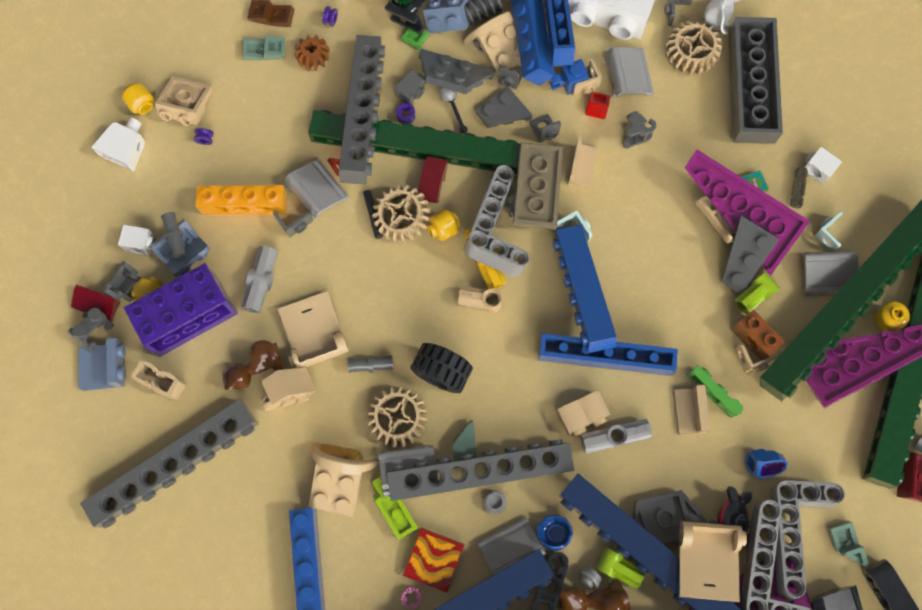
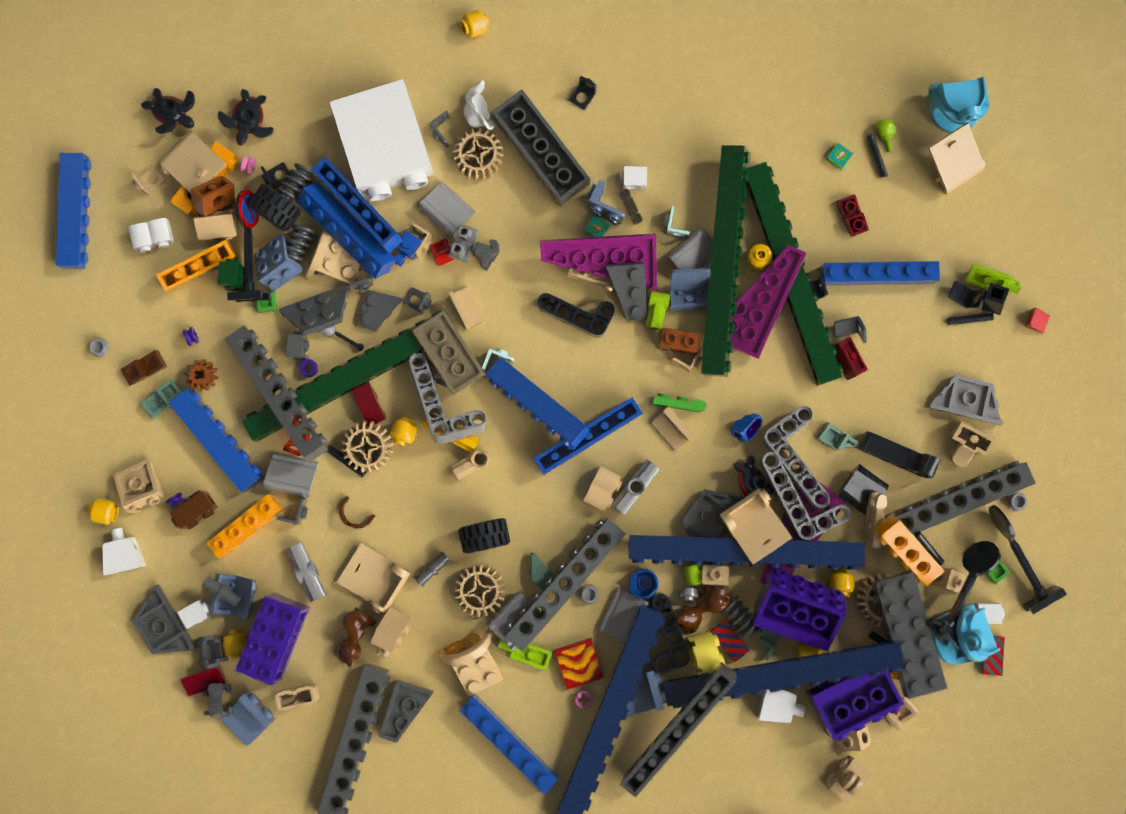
camera: 40 degrees left, 10 degrees up
none -> dark grey wing [133,584,197,654]
none -> blue brick [168,389,263,493]
none -> reddish brown brick [170,490,218,530]
none -> reddish brown helmet [339,496,376,528]
none -> dark grey wing [378,679,434,743]
none -> light grey hips [449,224,479,263]
none -> black beam [538,293,615,338]
none -> black bracket [570,76,597,110]
none -> sand blue bracket [588,180,625,225]
none -> sand blue bracket [670,268,711,311]
none -> tan bracket [702,565,729,590]

